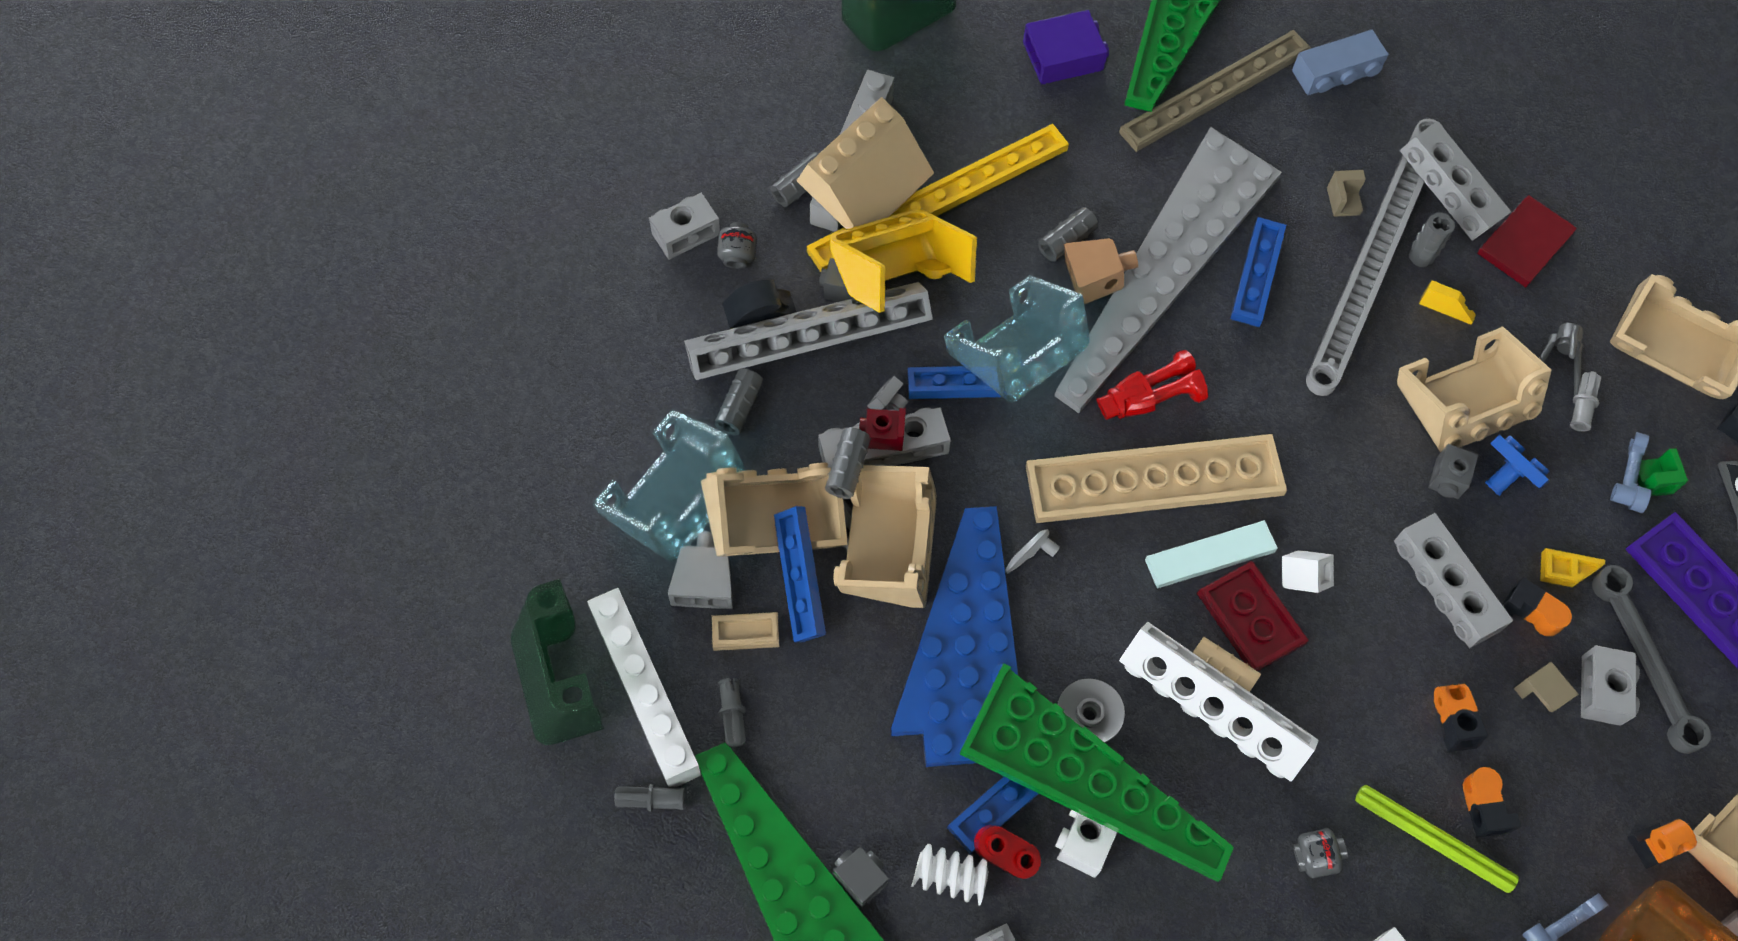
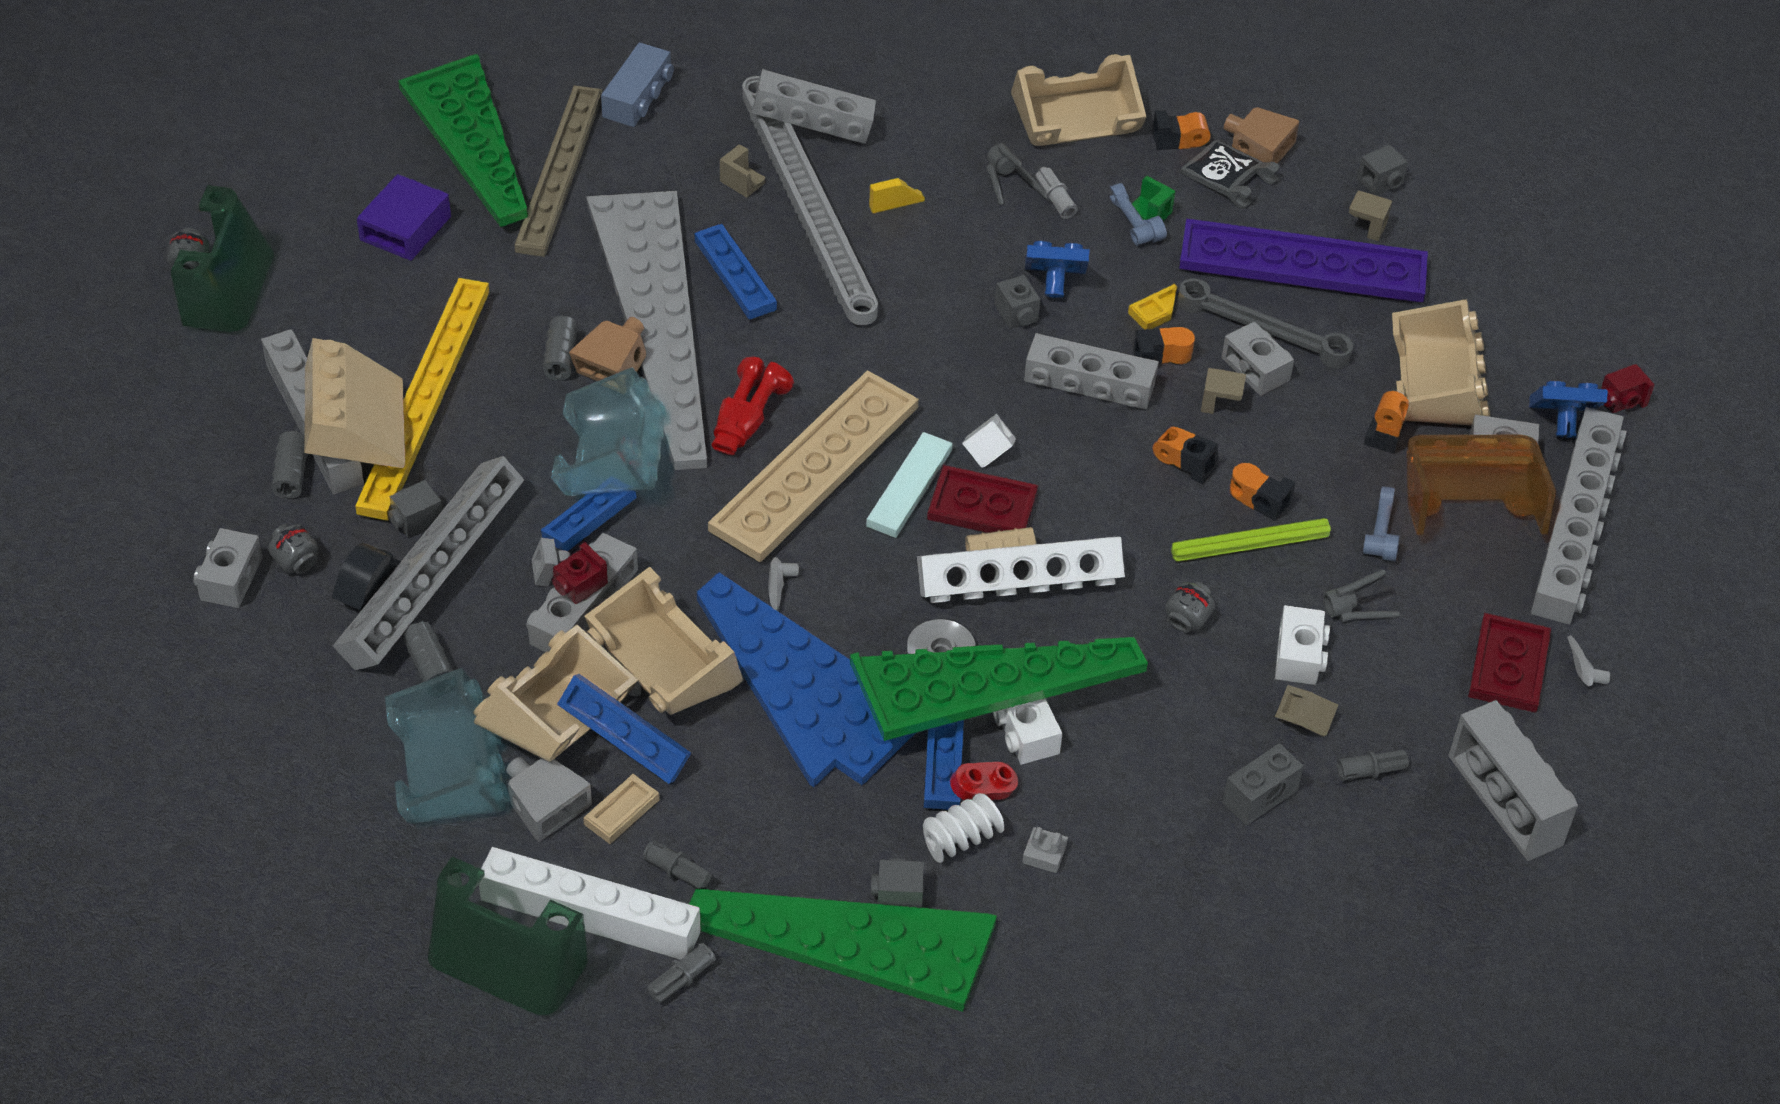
camera: 45 degrees left, 15 degrees down
dark grey axle [825,427,871,499] -> none
yellow windscreen [830,210,977,313] -> none
tan windscreen [1397,327,1552,452] -> none
dark grey axle [1408,213,1455,267] -> none
dark red tile [1477,195,1577,288] -> none

